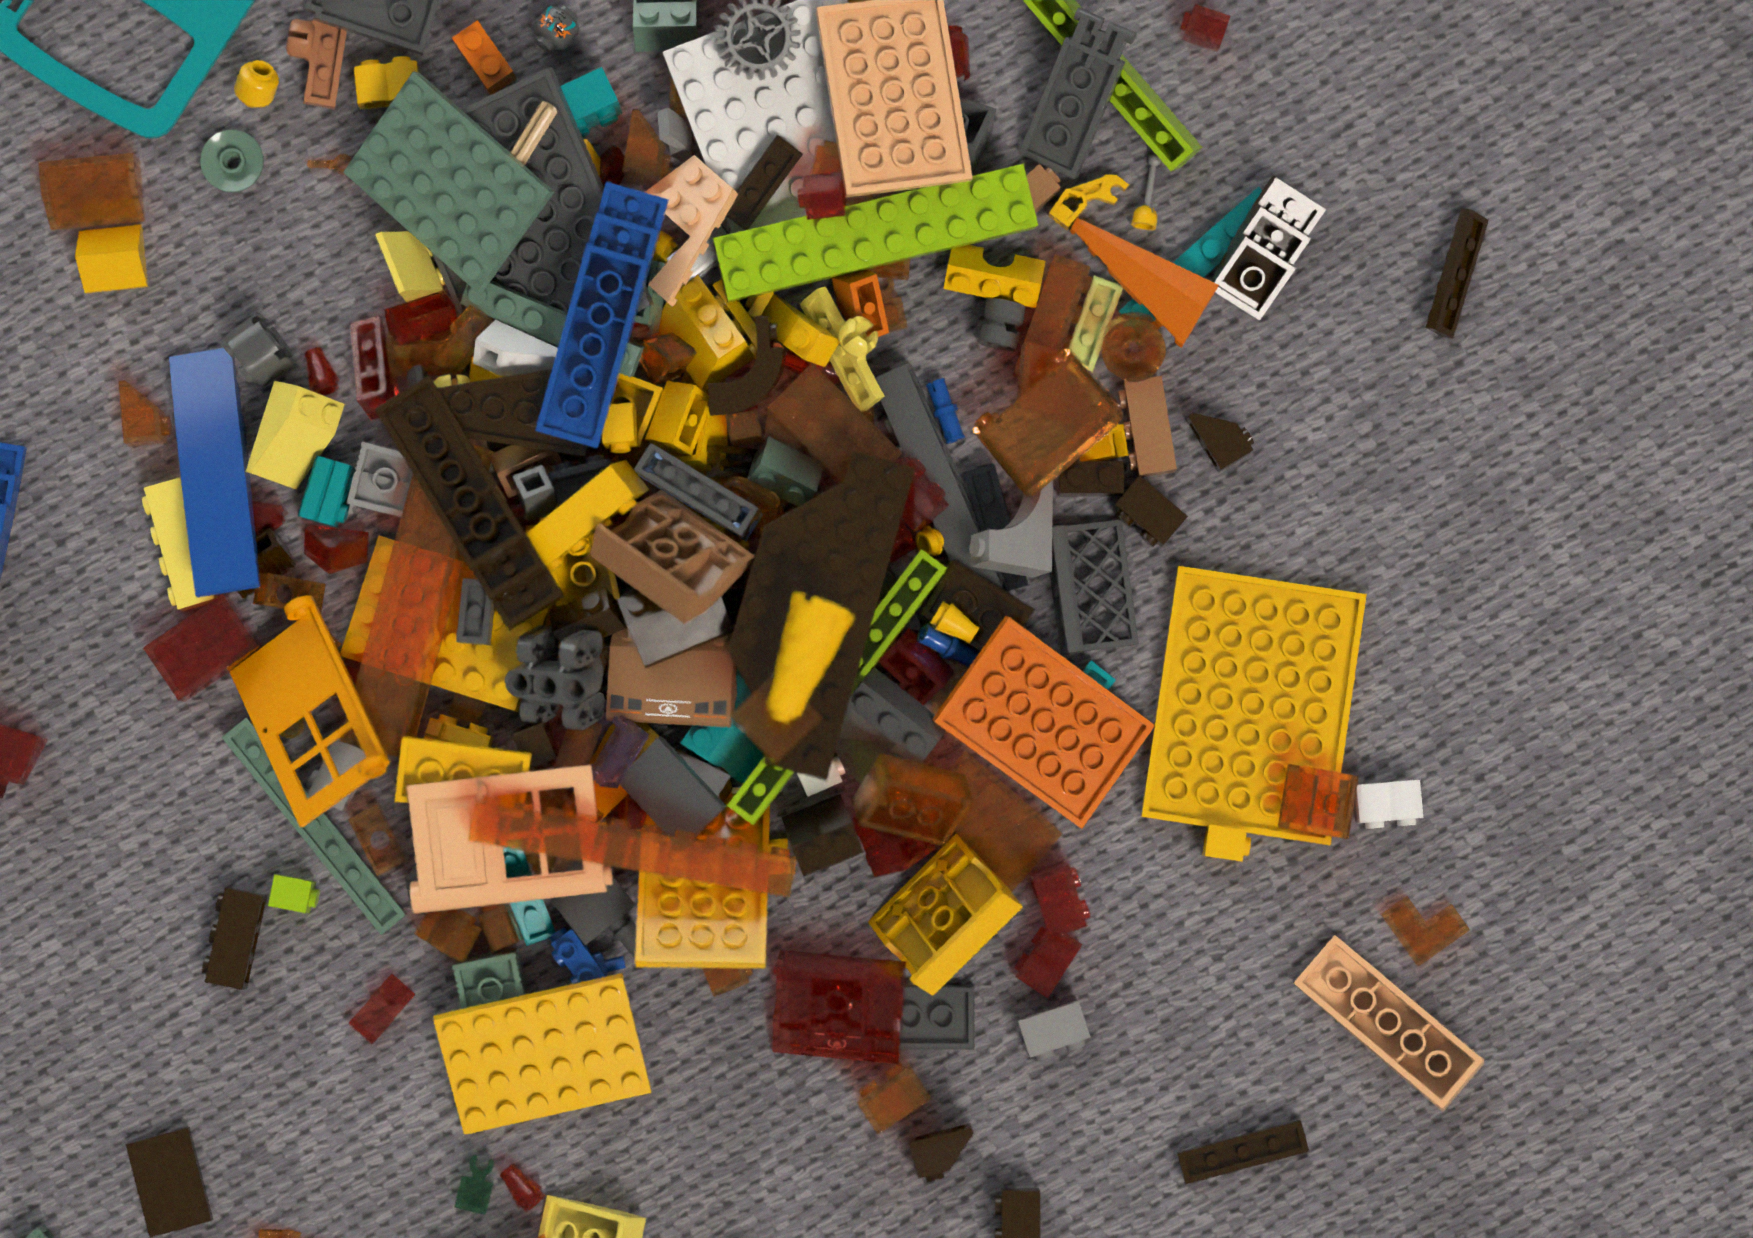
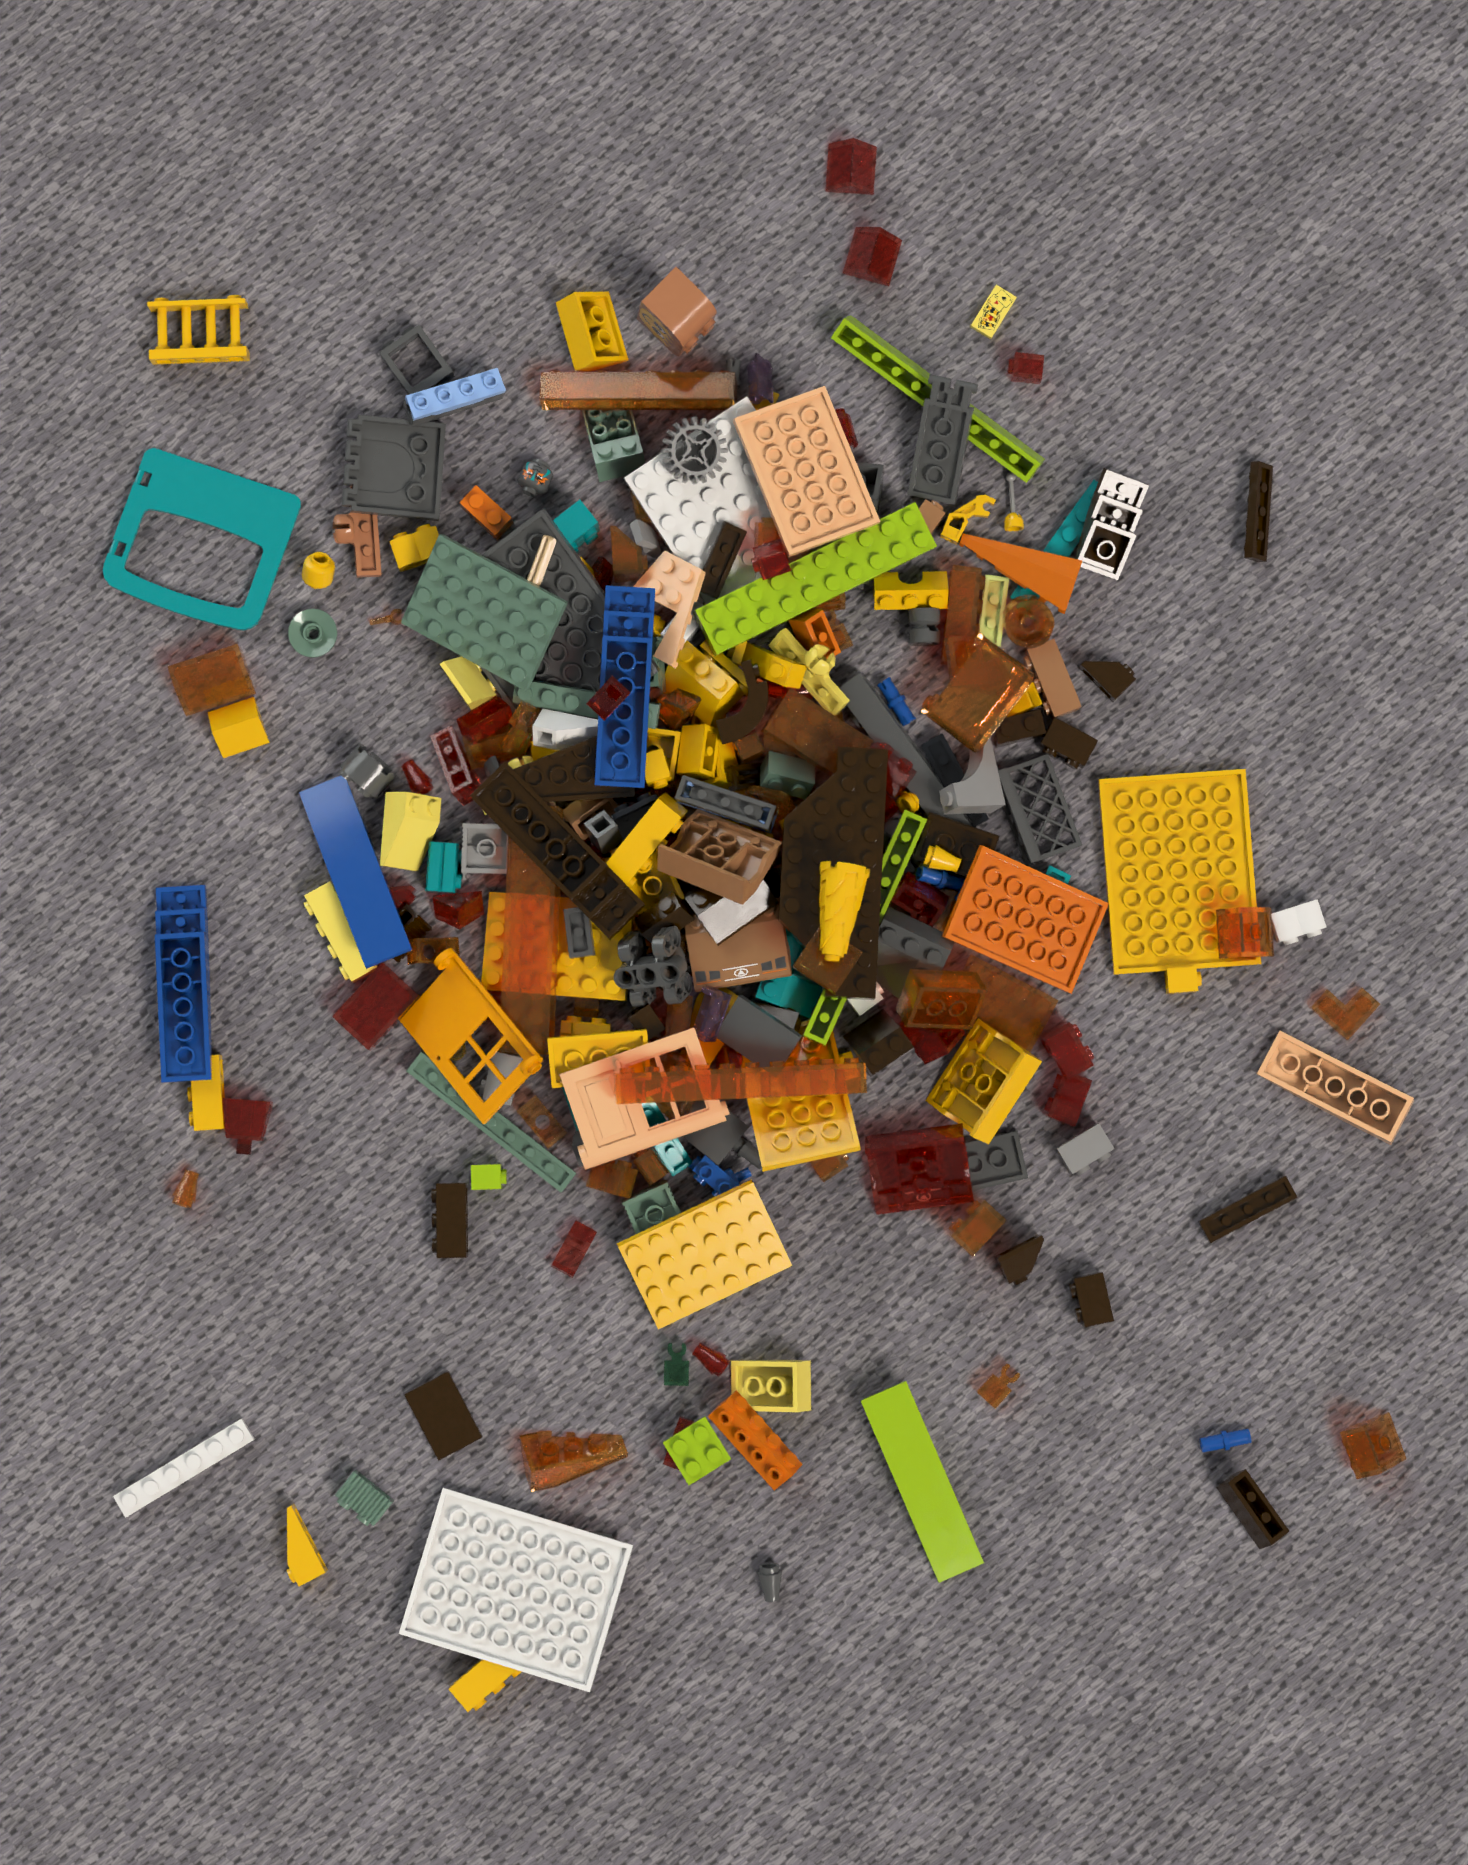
camera: 15 degrees left, 0 degrees up
clear orange slope [119,380,172,447] -> none
none -> clear red slope [586,675,631,721]

